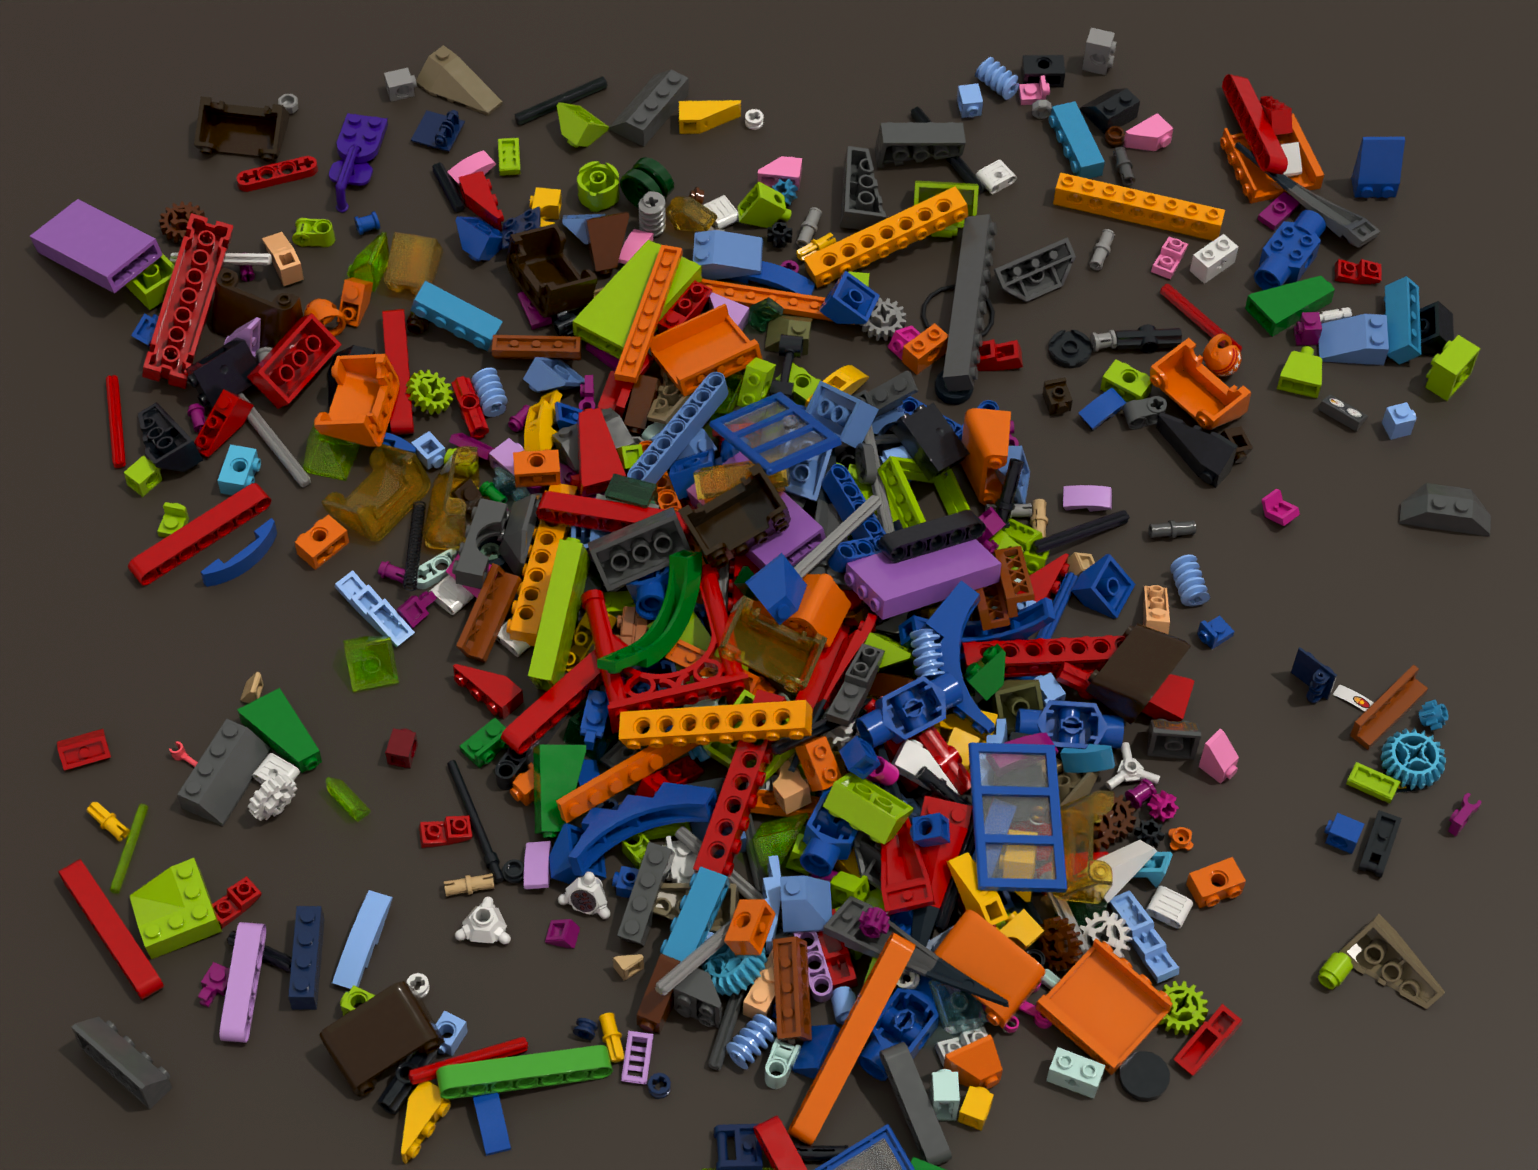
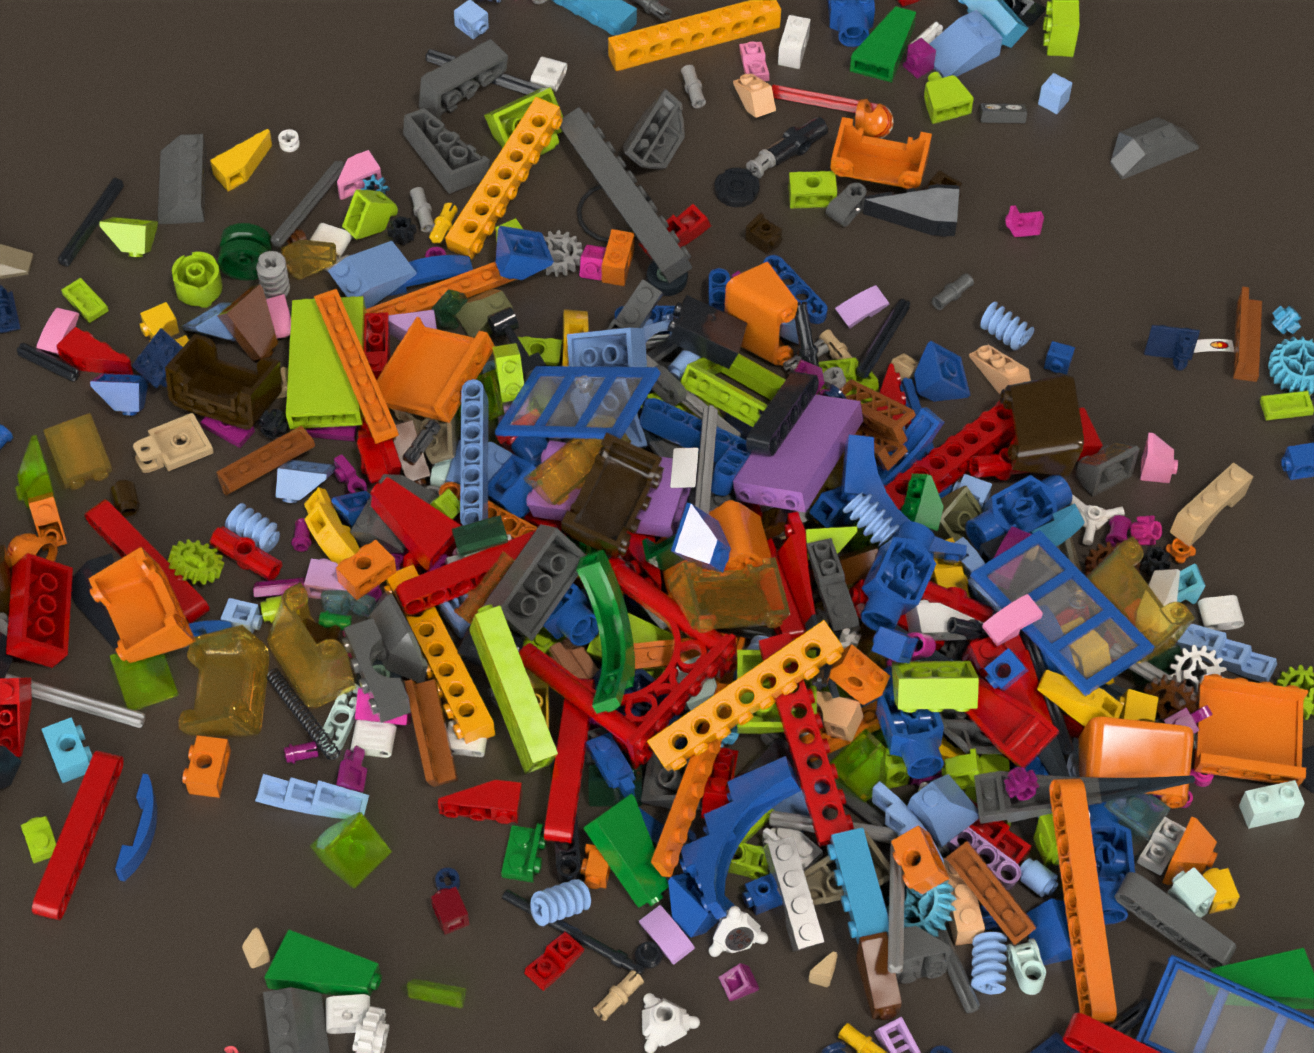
camera: 35 degrees left, 0 degrees up
dark azure brick [410,281,503,351] -> none
blue slope [1078,387,1127,431] -> none
orange brick [1186,857,1246,908] -> none
none -> tan plate [133,413,213,473]
none -> dark grey axle [270,160,344,247]
none -> black axle [404,419,441,463]
none -> dark blue bush [435,868,460,891]
none -> clear orange pin [454,551,515,624]
none -> light blue piece [530,879,591,926]
none -> white sticker [670,448,698,488]
none -> light nougat slope [733,73,776,118]
none -> blue beam [763,255,827,324]
none -> light grey bush [823,367,846,390]
none -> dark blue bush [823,384,846,399]
none -> bright pink slope [982,594,1043,646]
none -> magenta plate [1162,705,1212,734]
none -> tan arch [1170,462,1254,547]

